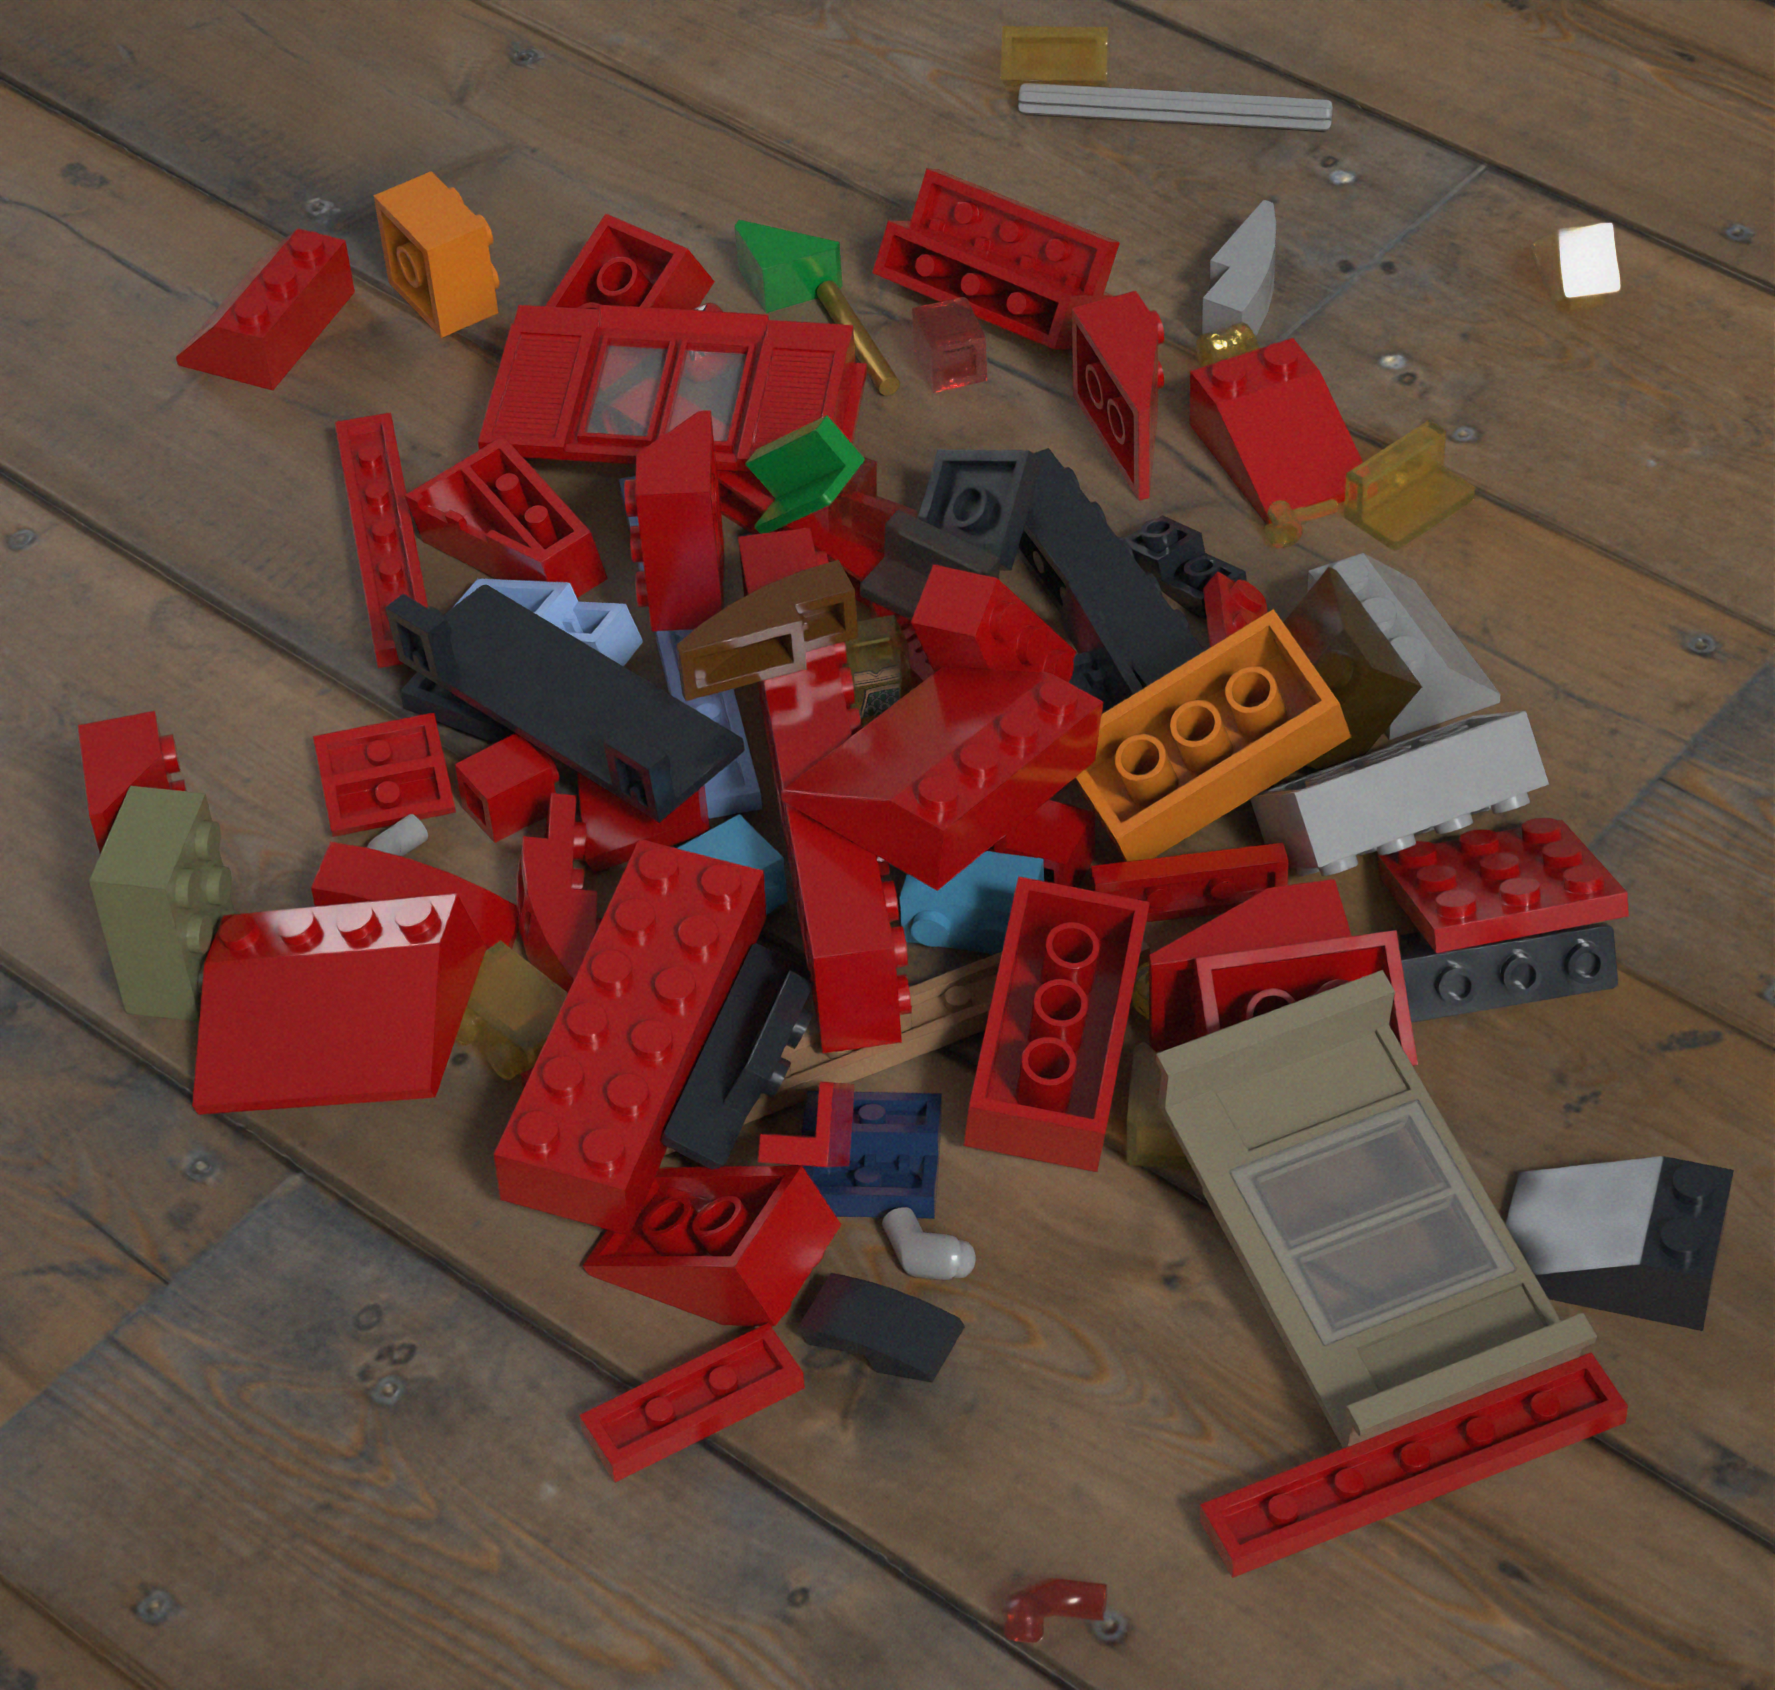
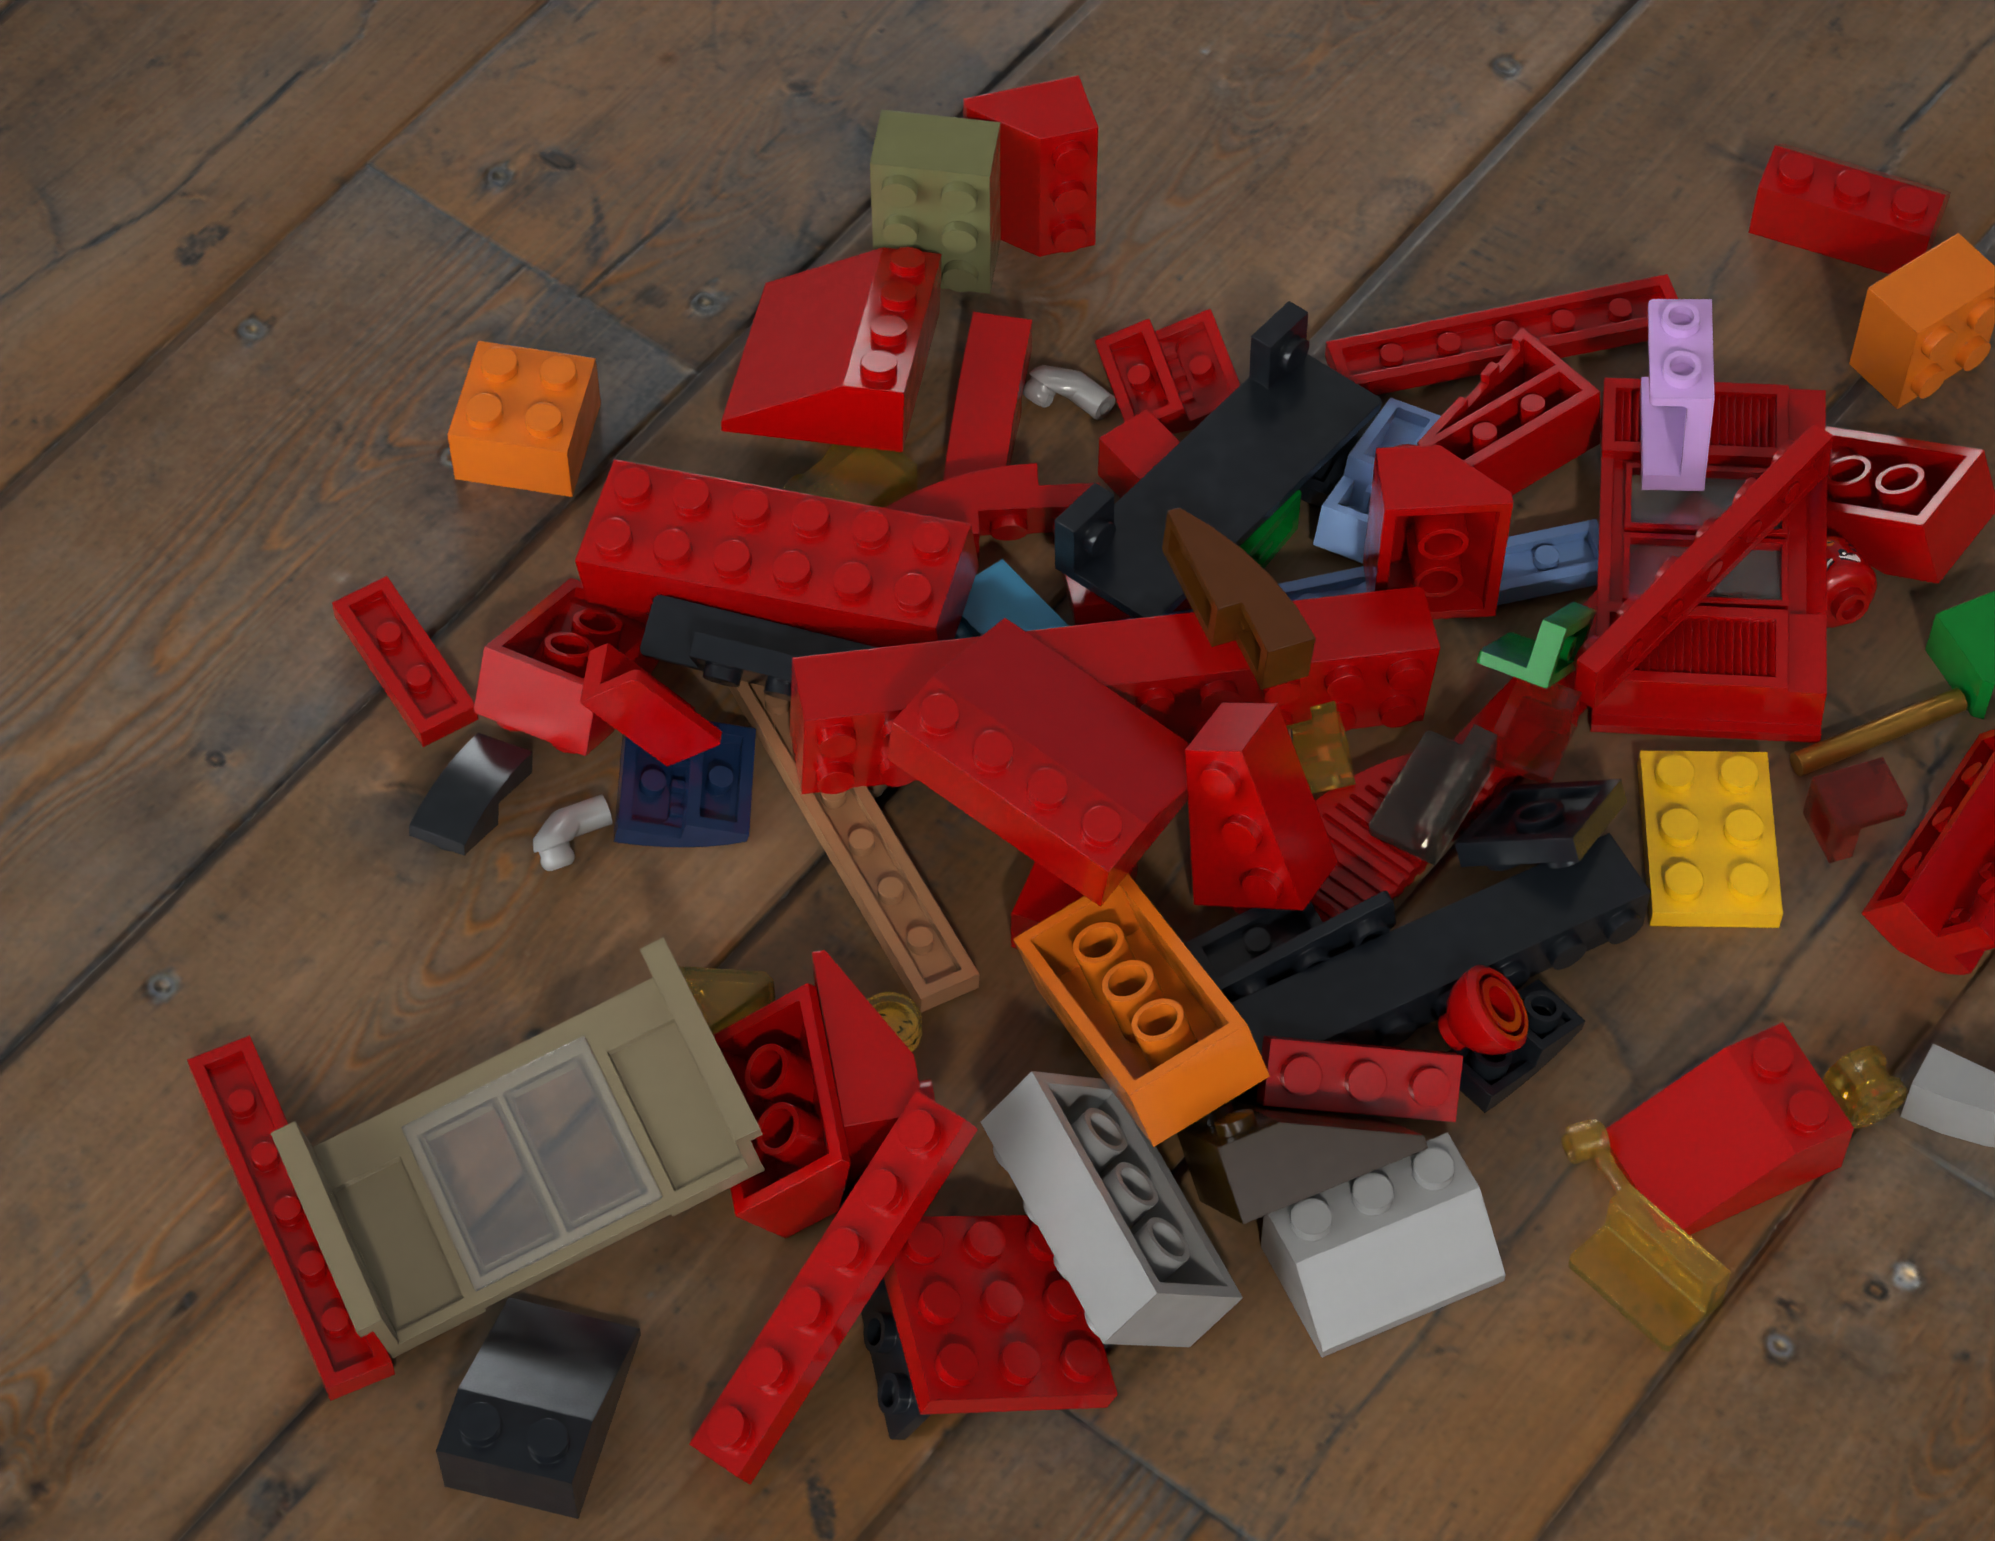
camera: 85 degrees right, 10 degrees up
dark azure brick [900,851,1044,955] -> none
red brick [963,876,1150,1172] -> none
clear red arm [1001,1578,1108,1643] -> none
red slope [1072,291,1164,501] -> none
red plate [1091,842,1288,923] -> none
none -> orange brick [447,341,601,497]
none -> red plate [689,1090,978,1485]
none -> red brick [1438,965,1528,1055]
none -> red plate [1573,423,1834,709]
none -> yellow plate [1637,750,1783,928]
none -> lavender panel [1640,299,1715,491]

